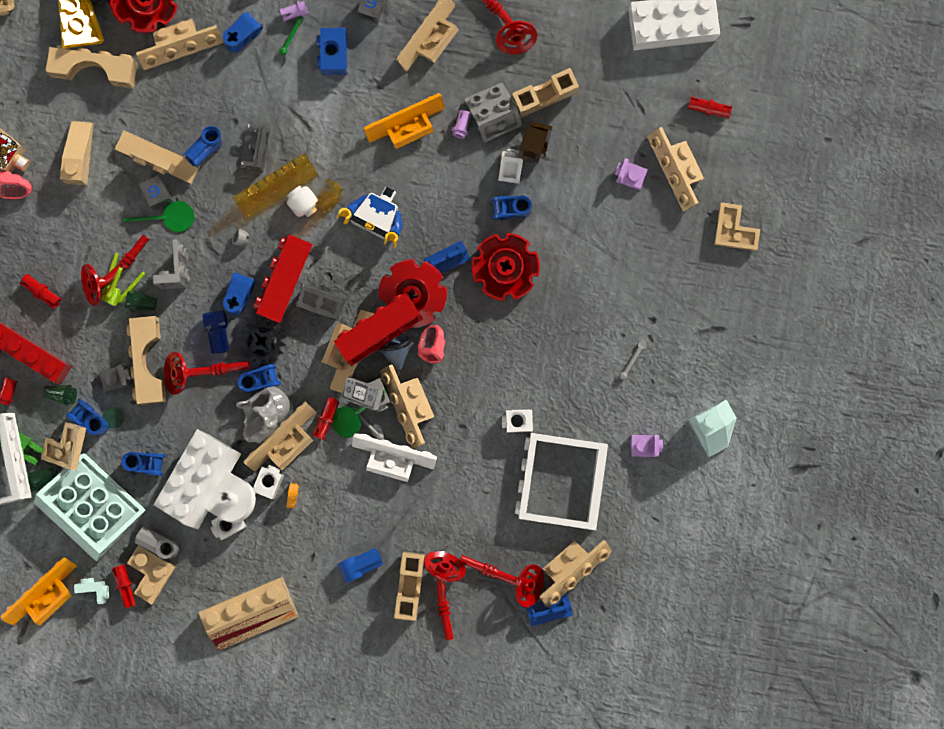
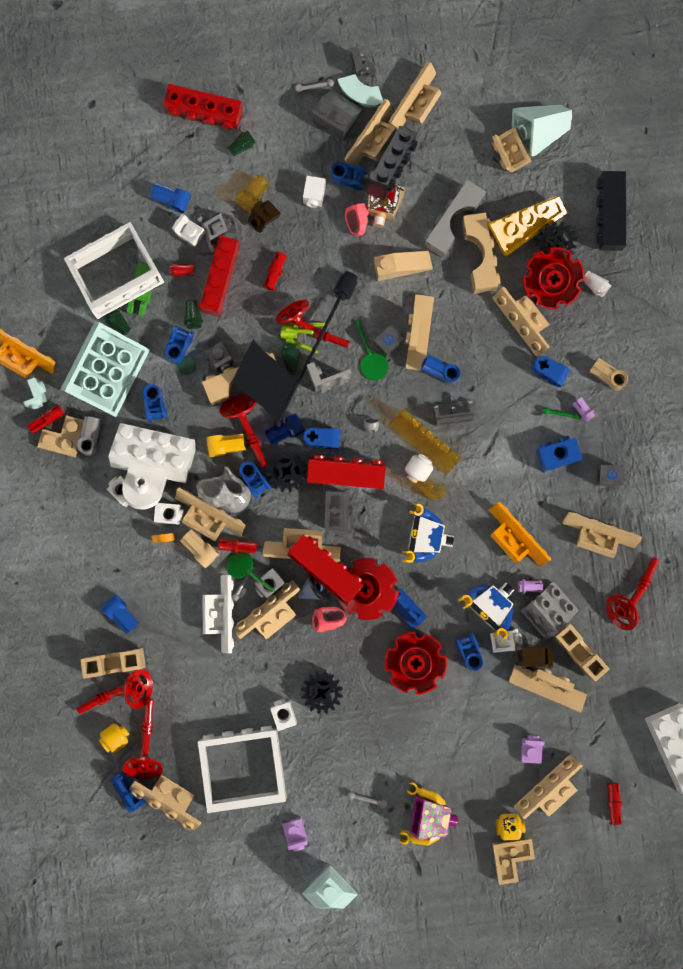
camera: 75 degrees right, 0 degrees up
tan plate [41,423,86,470] -> none
tan slope [198,577,299,651] -> none
tile [341,377,383,410] -> none
none -> yellow head [99,723,129,753]
none -> tan piece [180,529,219,568]
none -> yellow piece [206,434,246,457]
none -> black flag [233,271,358,428]
none -> black gear [301,671,343,714]
none -> torso [400,782,458,846]
none -> light grey arch [424,179,486,258]
none -> torso [458,583,514,642]
none -> yellow head [496,814,525,840]
none -> tan bracket [508,664,587,713]

